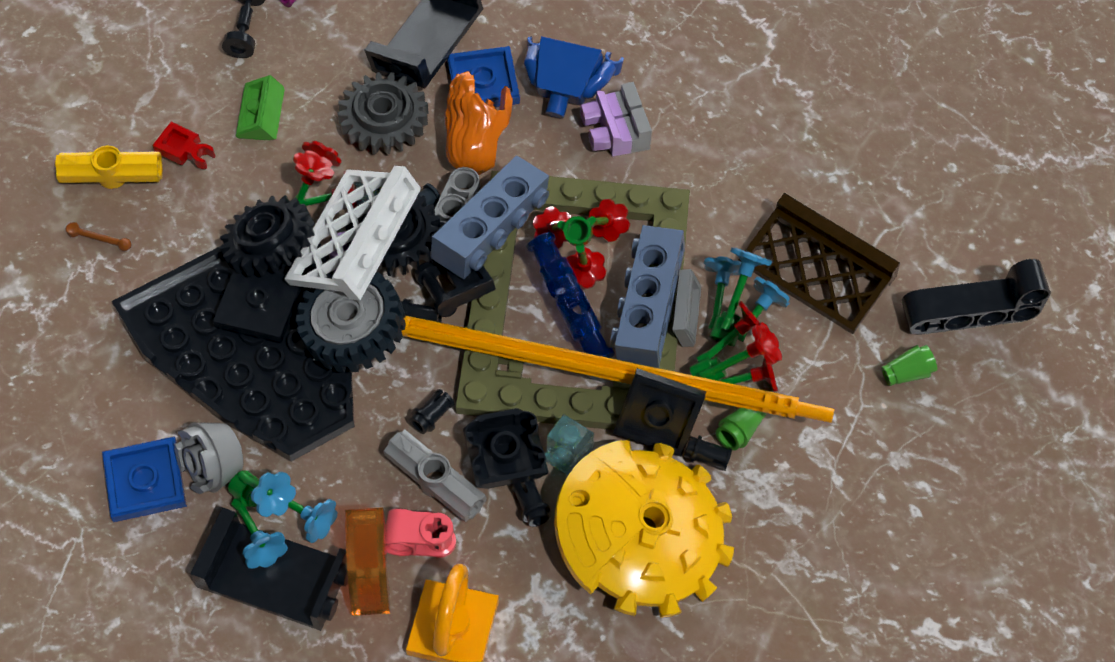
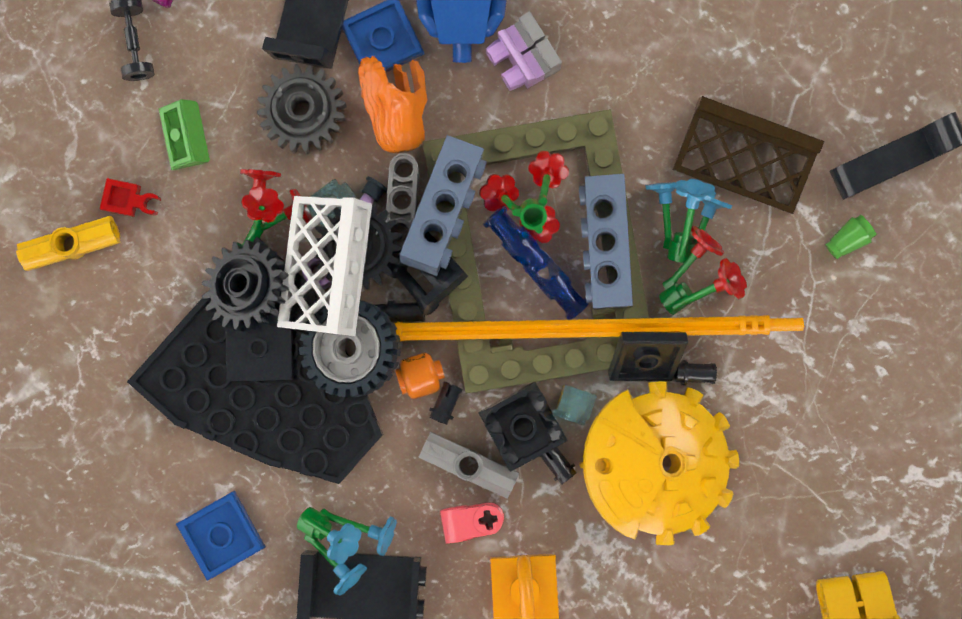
camera: 10 degrees left, 25 degrees up
dark orange hinge [66,222,131,251] -> none
light grey cone [175,422,243,494] -> none
clear orange brick [345,507,390,616] -> none
light grey tile [673,269,701,347] -> none
bright green cone [716,408,766,451] -> none
none -> orange head [395,352,445,399]

